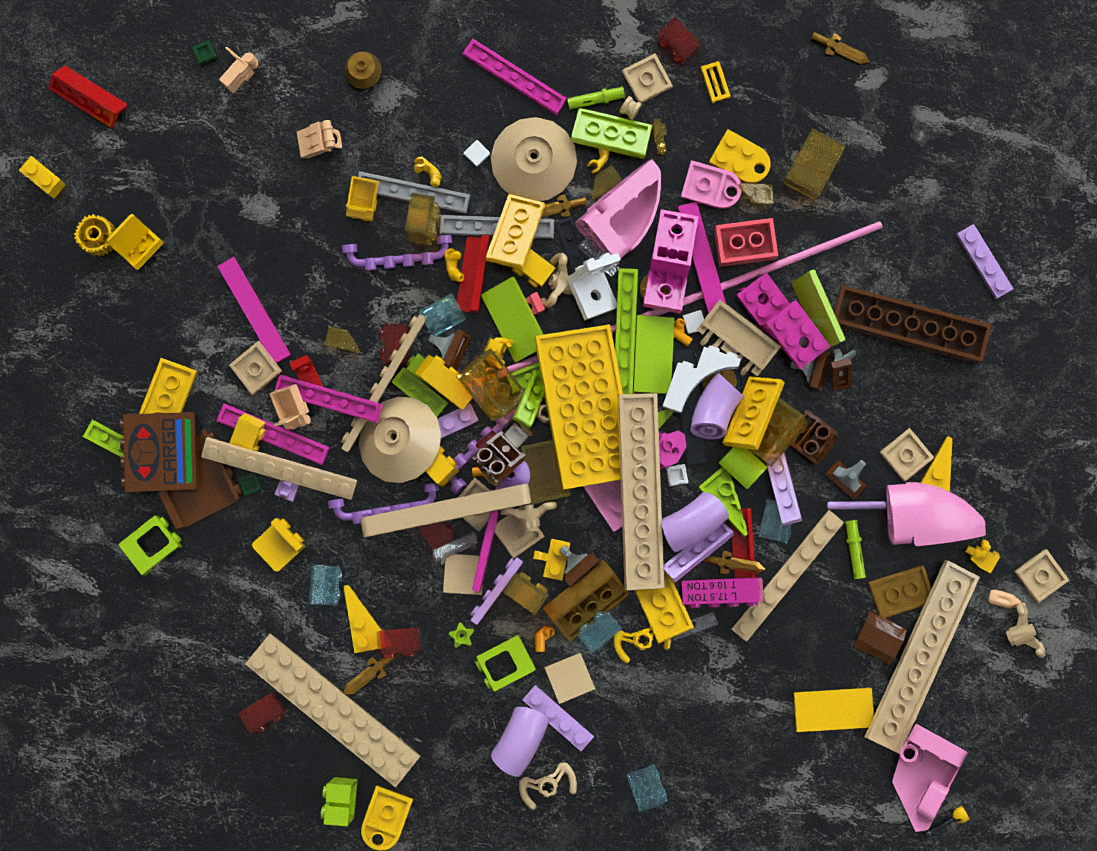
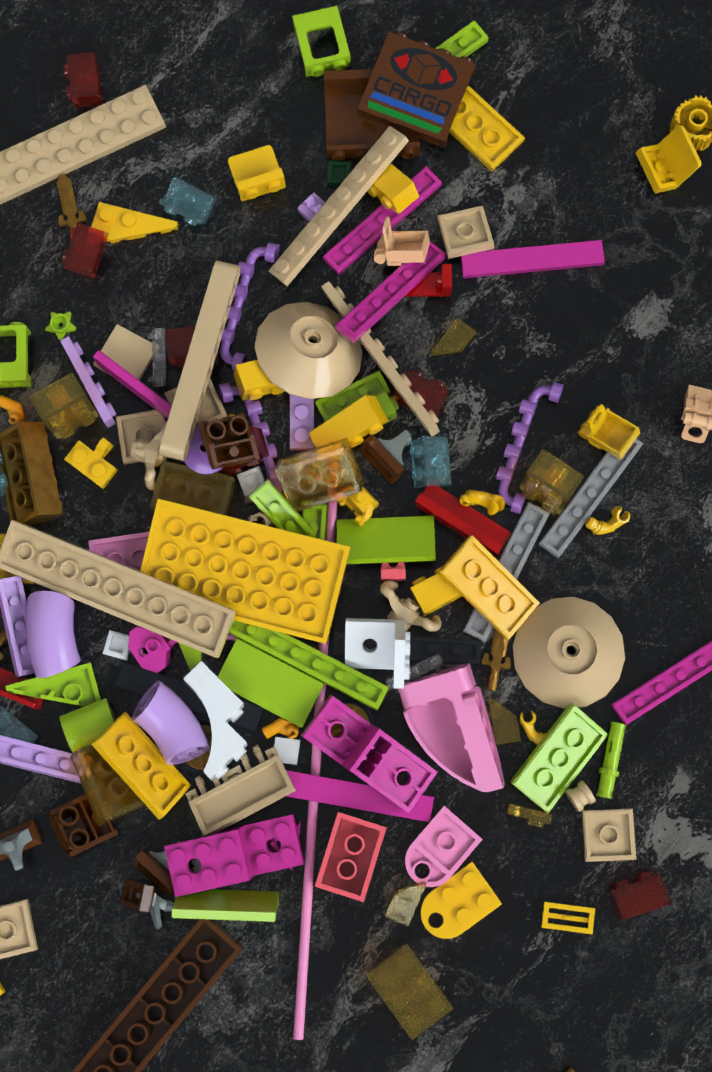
camera: 120 degrees right, 5 degrees down
white tile [464,140,490,167] -> none
reddish brown piece [559,545,599,586] -> none

